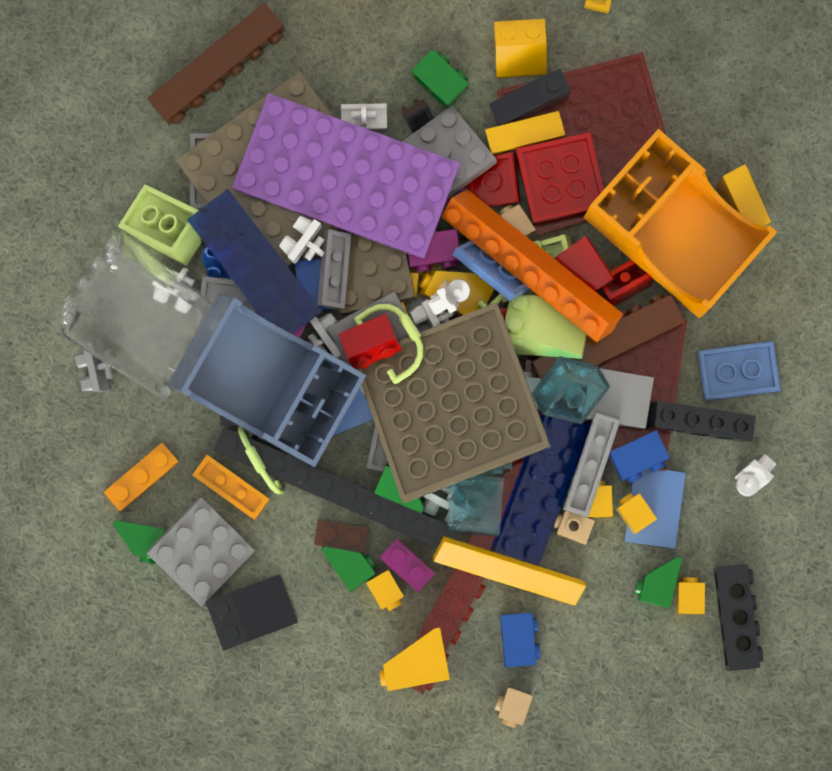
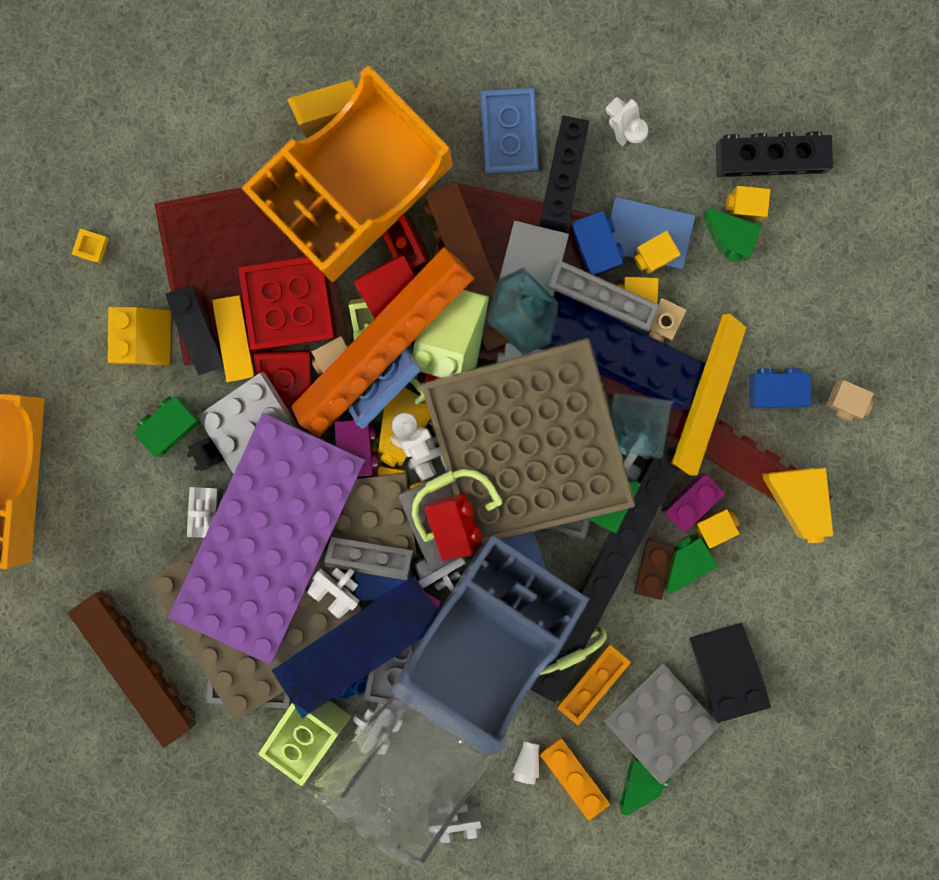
camera: 80 degrees left, 5 degrees up
none -> white cone [512,741,540,784]

